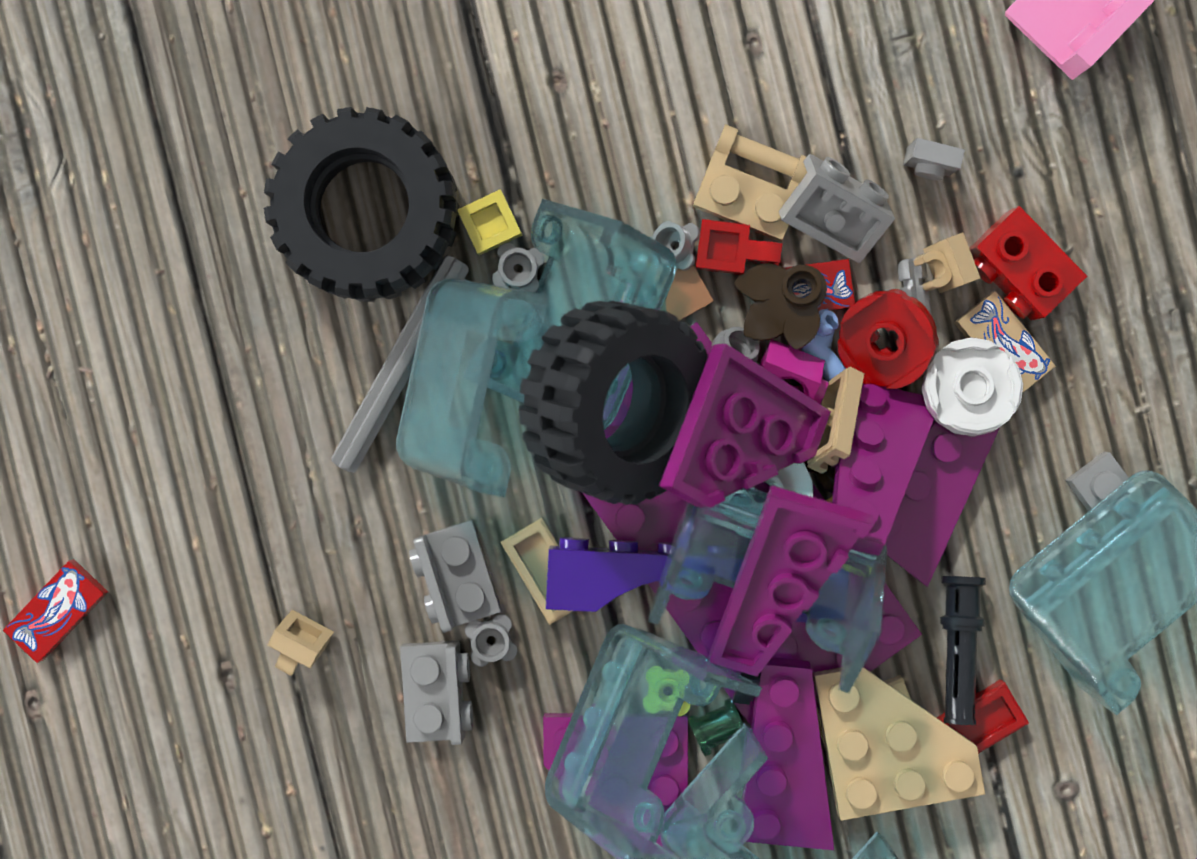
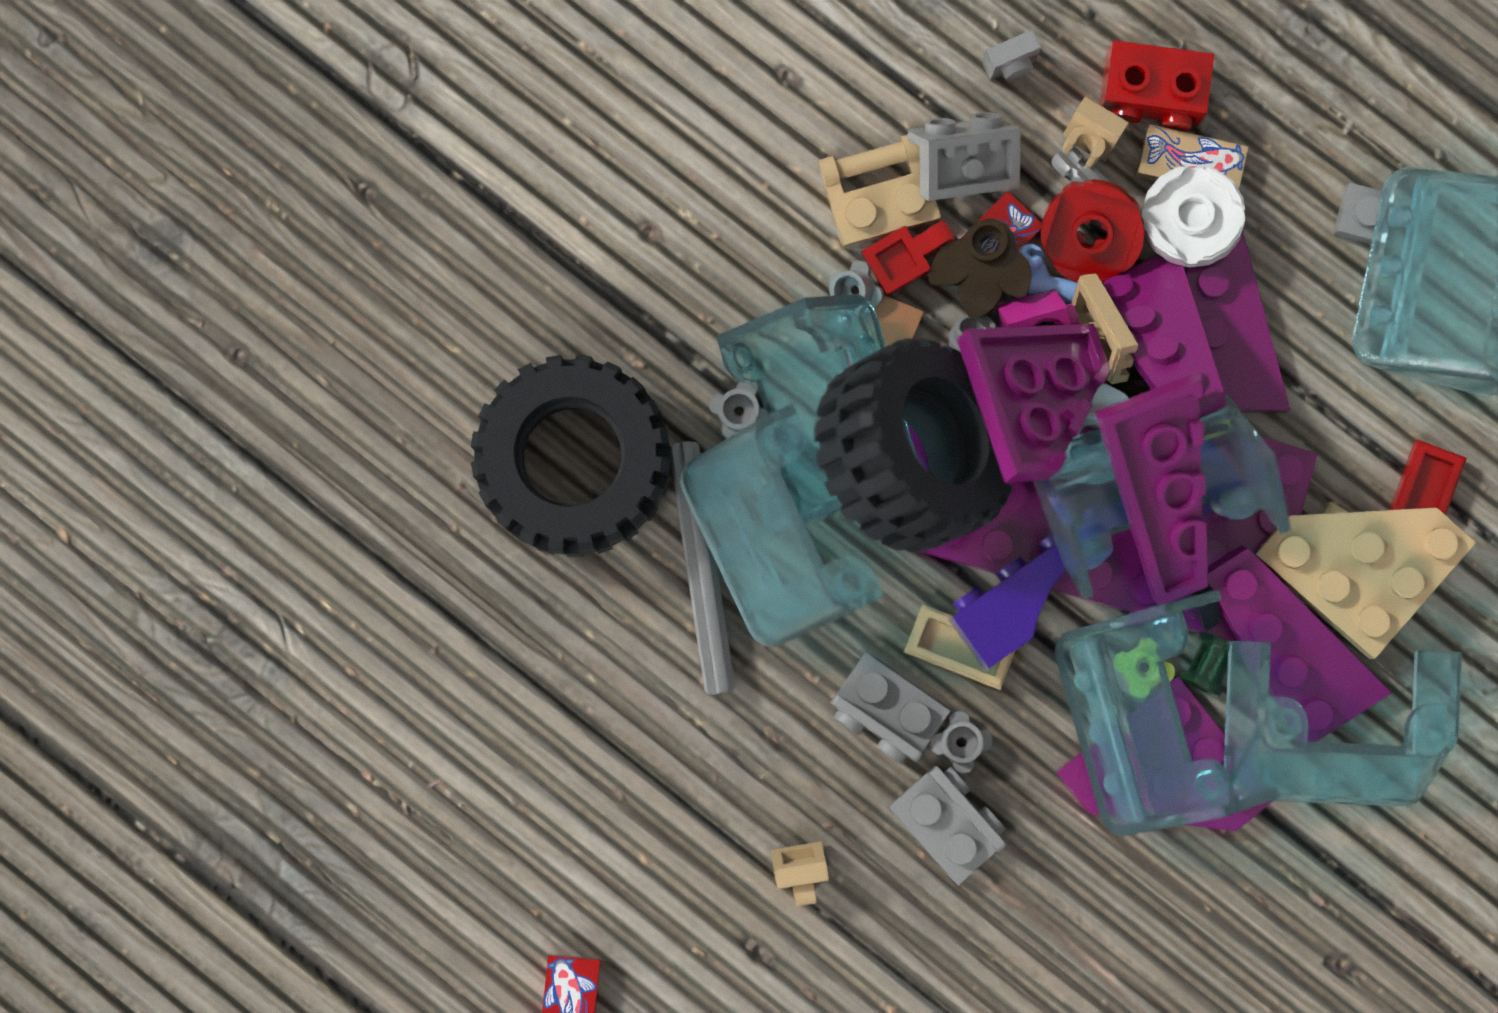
camera: 30 degrees left, 5 degrees down
light yellow plate [457,189,522,256] -> none
black pin [940,576,986,725] -> none

